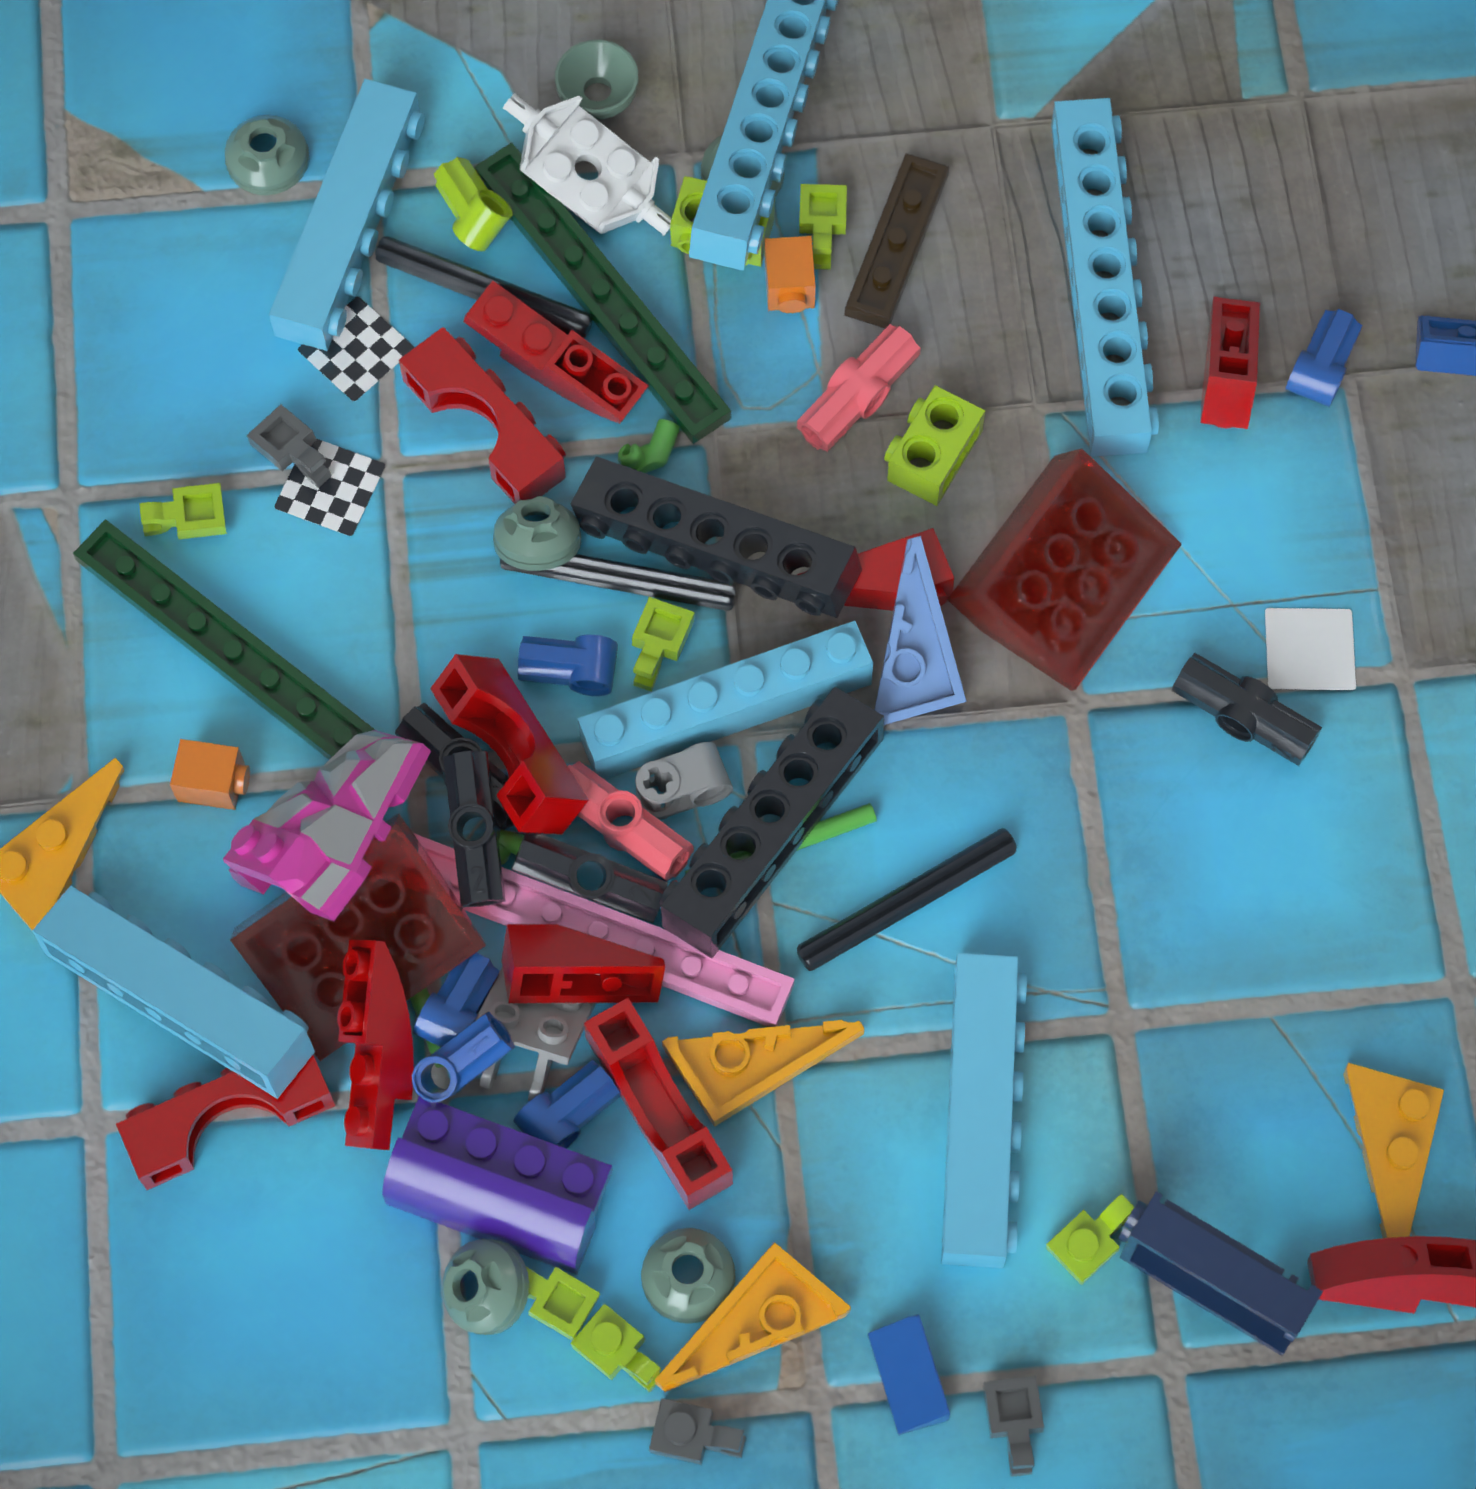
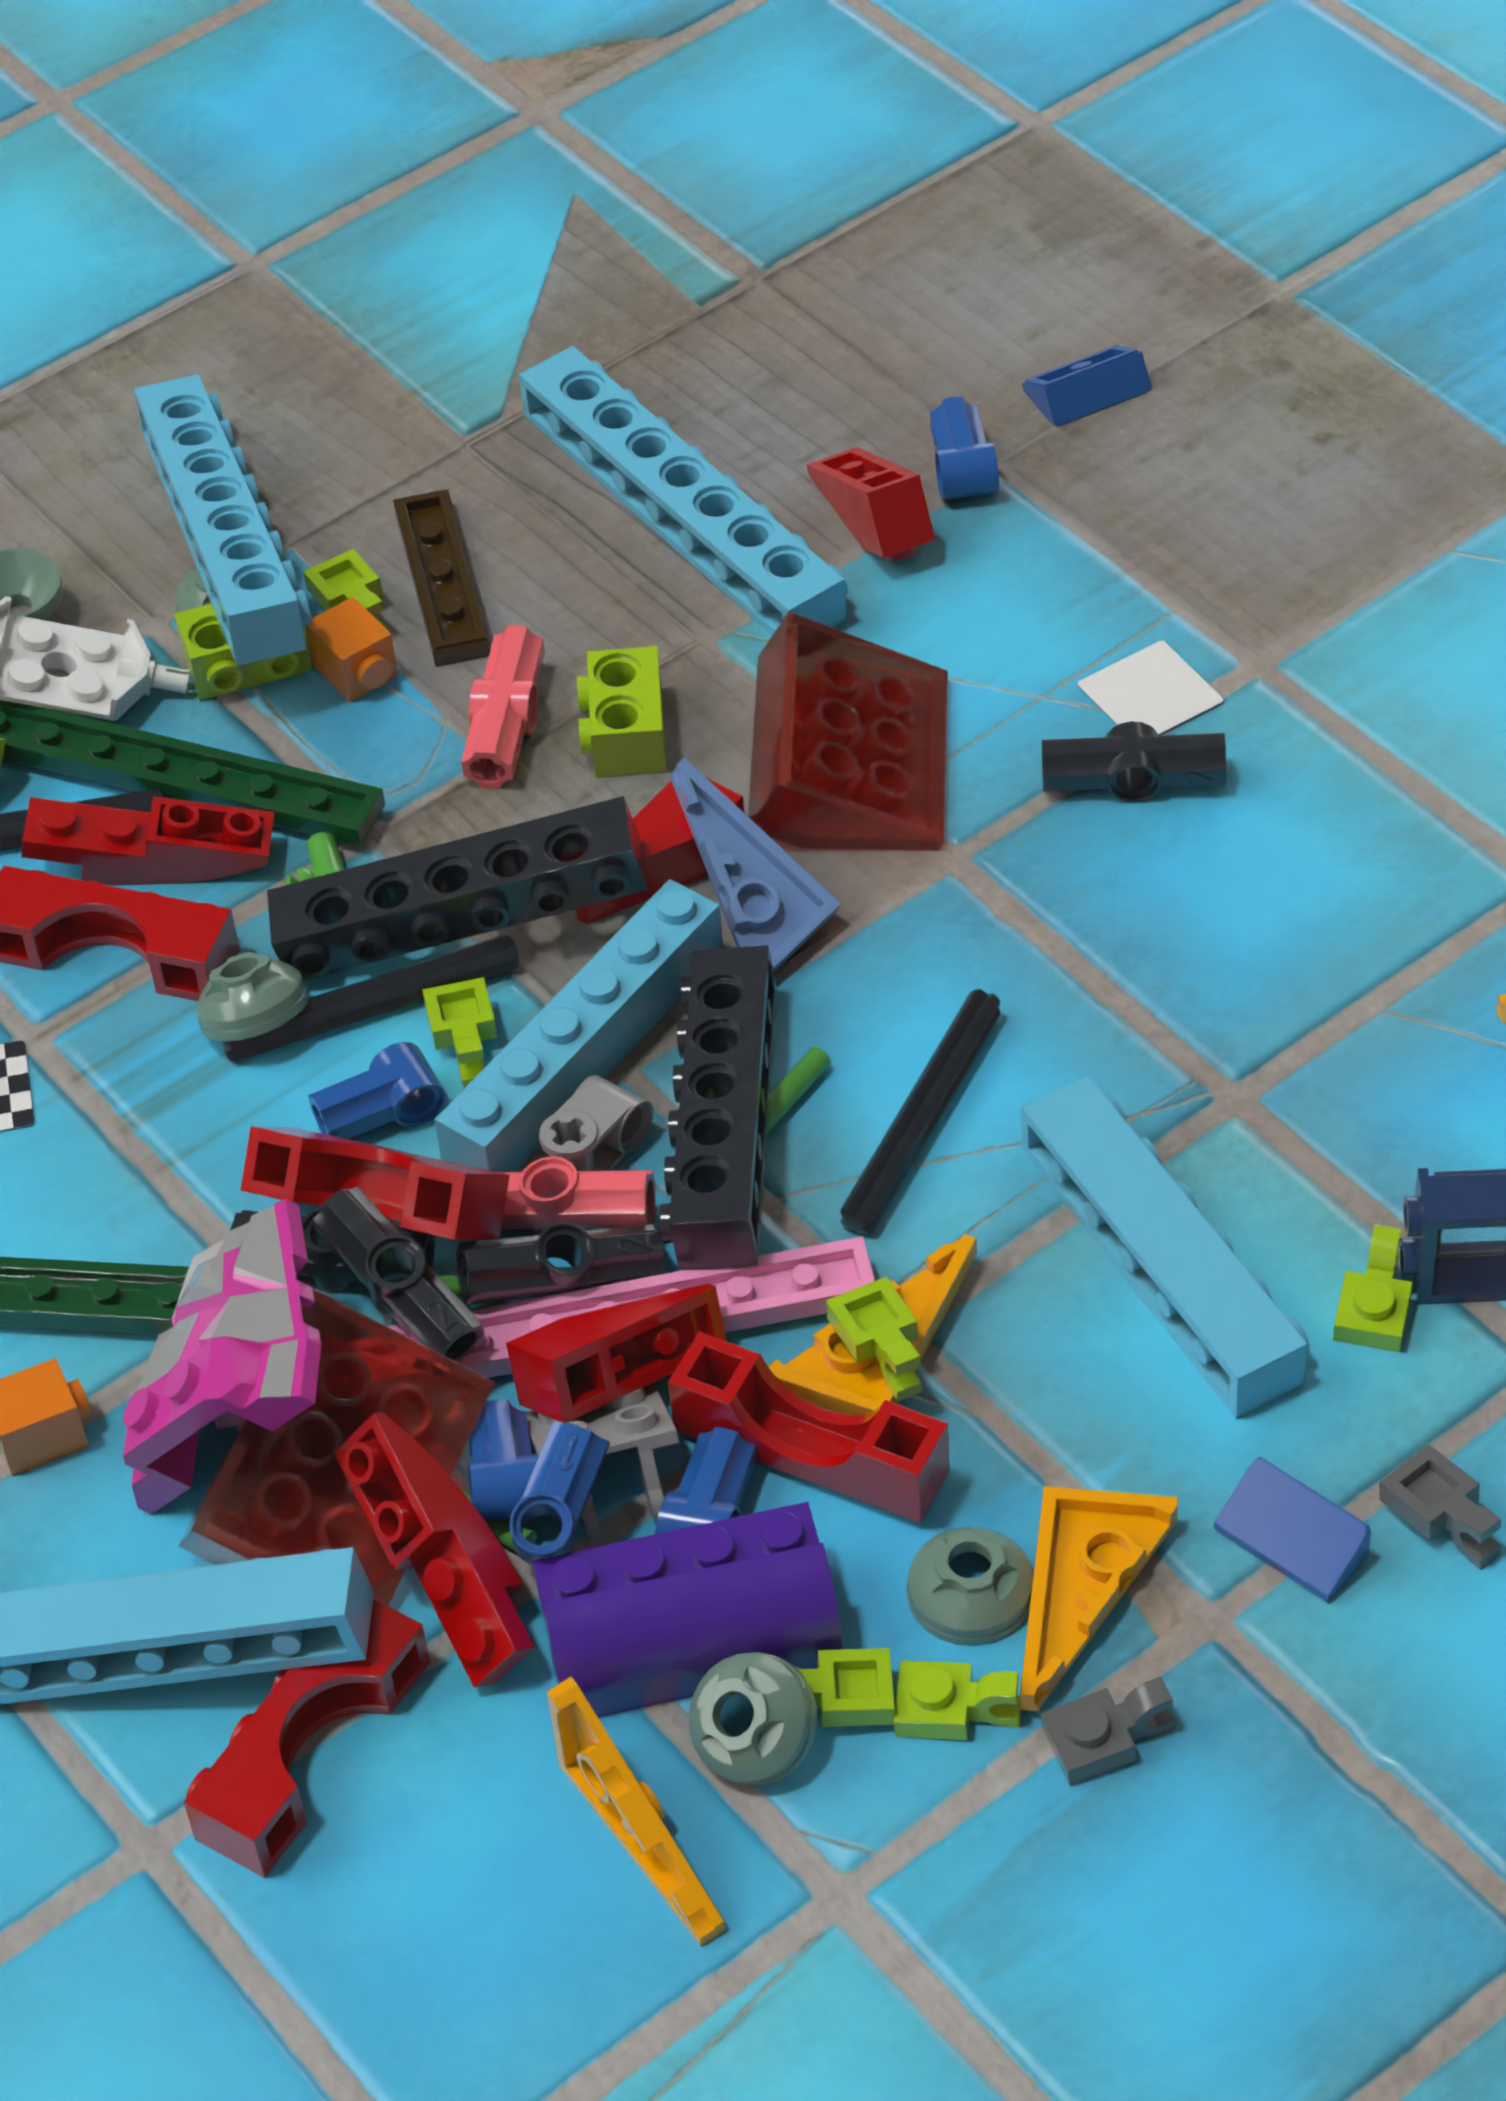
camera: 30 degrees left, 20 degrees down
none -> light orange wing [547,1677,725,1946]
none -> lime plate [826,1276,922,1402]

